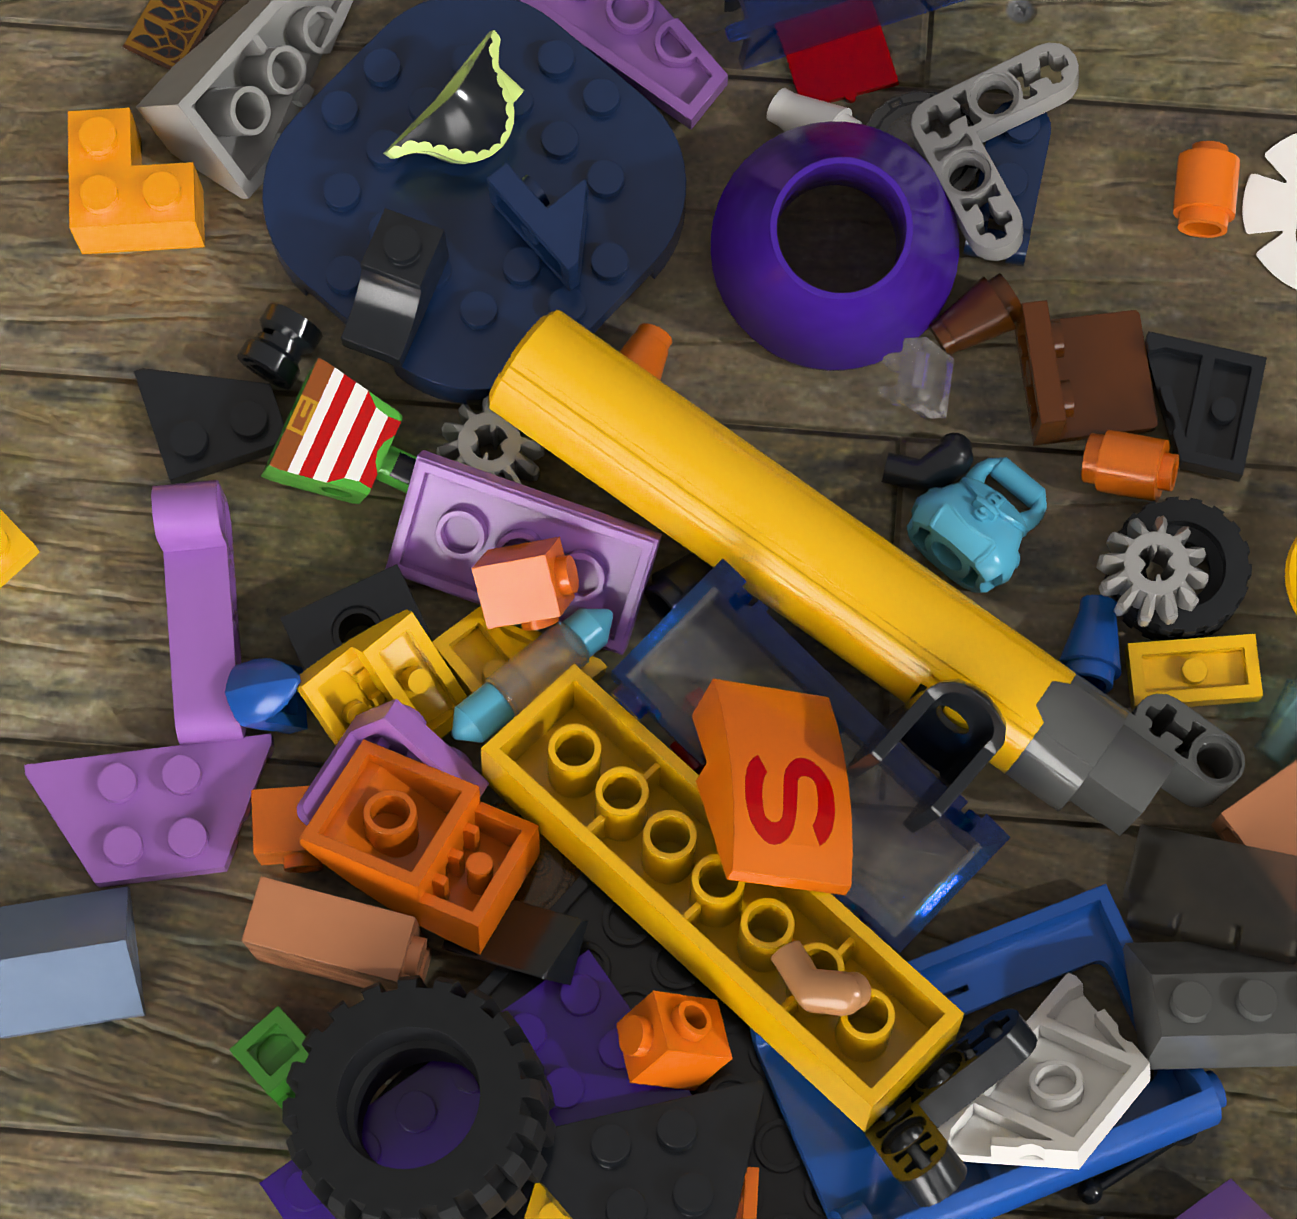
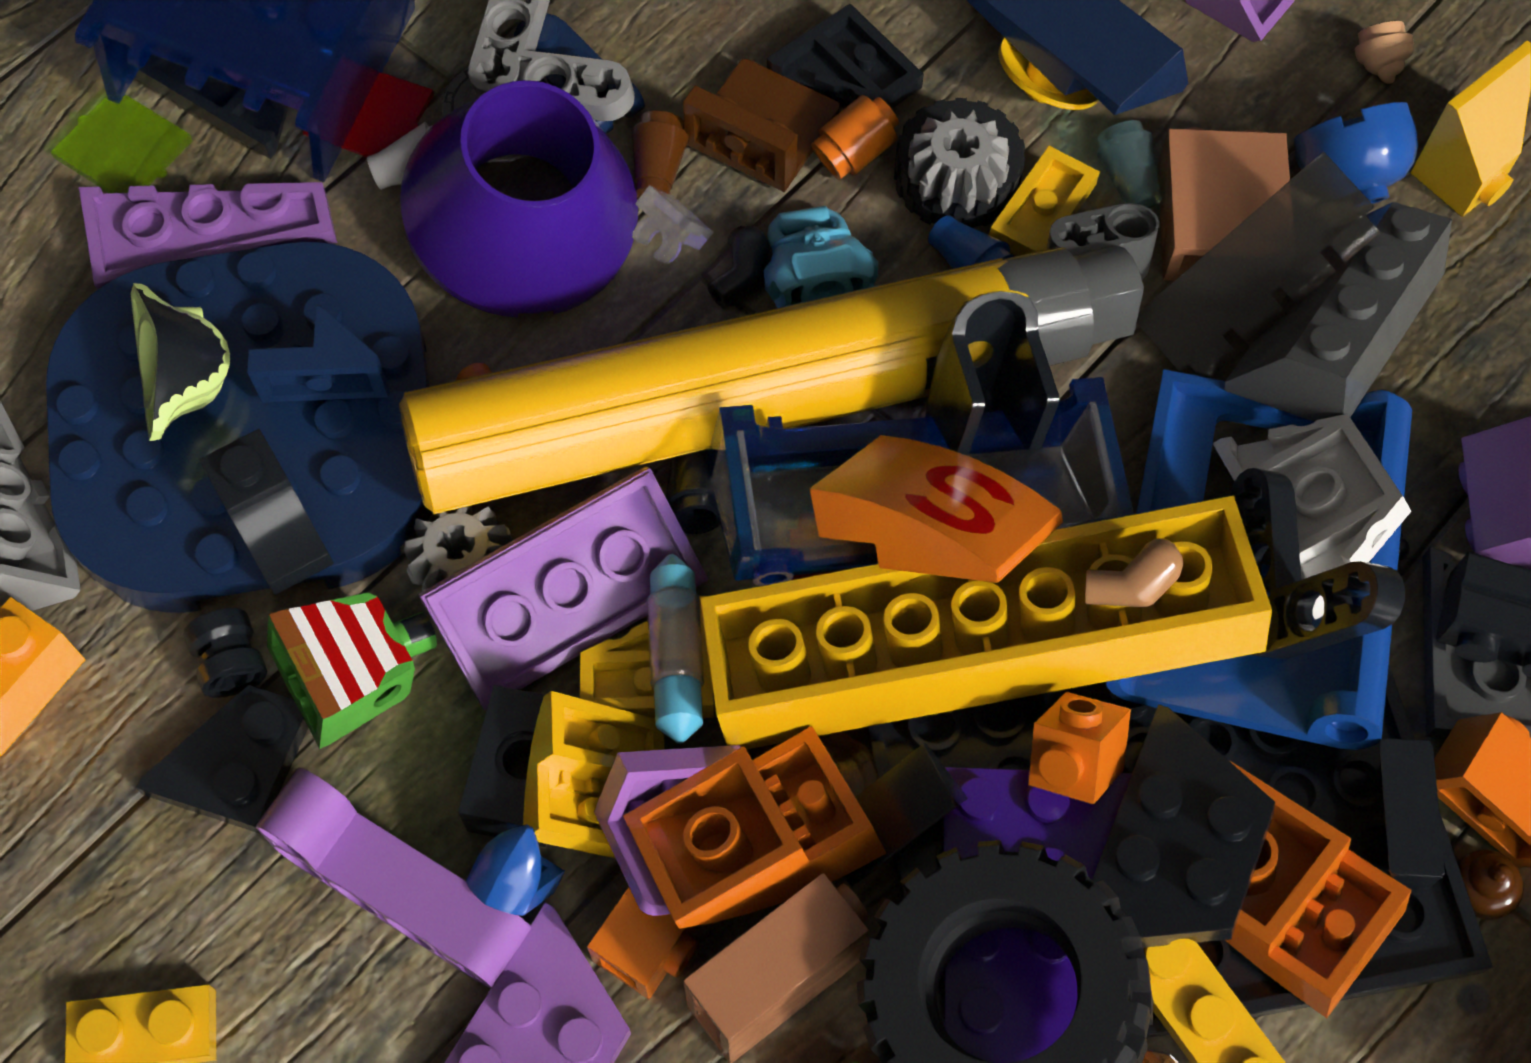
camera: 55 degrees left, 10 degrees down
brick [471,536,579,631] -> none

